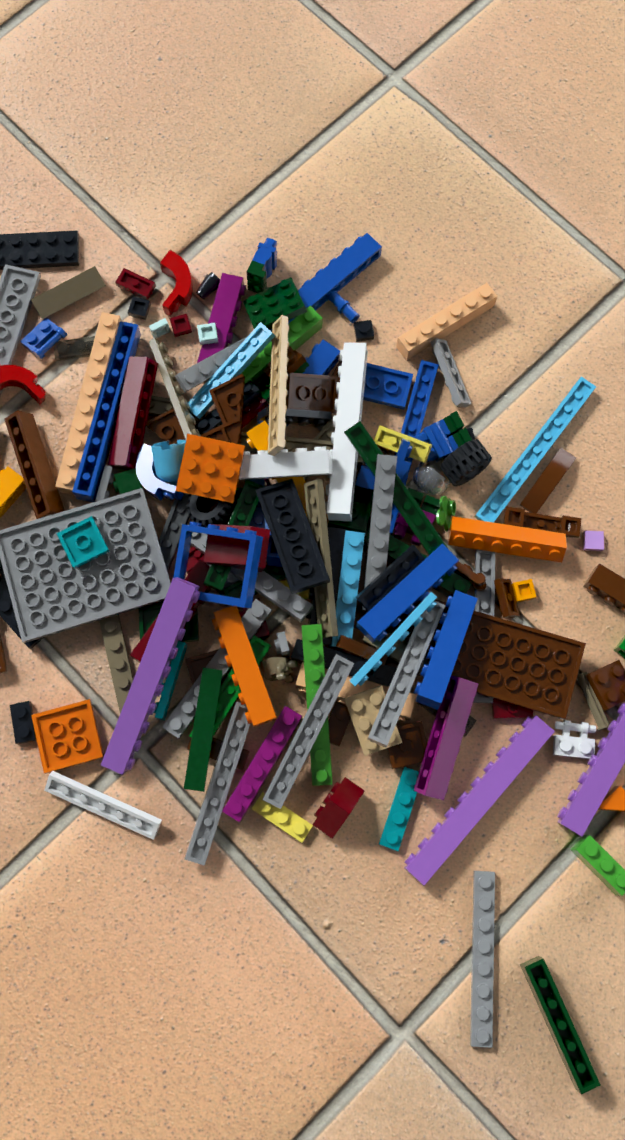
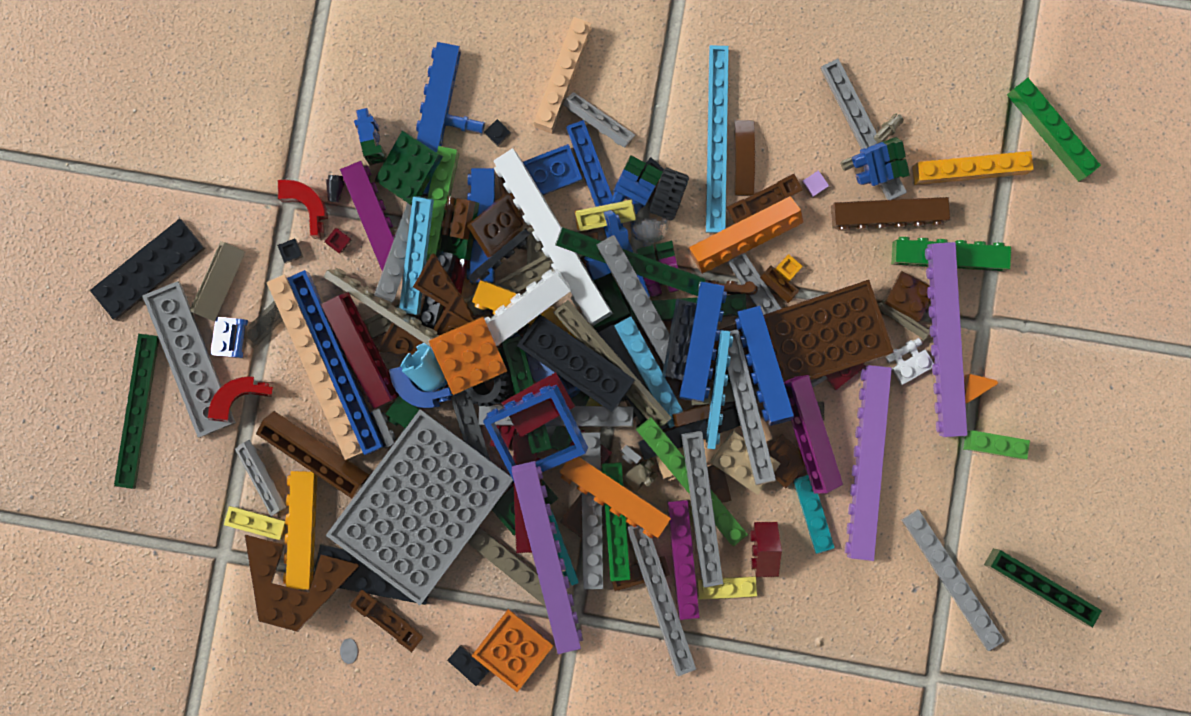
camera: 40 degrees left, 10 degrees up
white plate [44,771,162,840] -> none
teal plate [56,516,110,569] -> none
dark red plate [115,268,156,300] -> none
light aqua tile [149,318,170,339] -> none
dark green tile [184,668,223,792] -> none
light aqua tile [197,323,218,345] -> none
tan plate [268,315,289,456] -> none
bright green plate [436,496,456,532] -> none

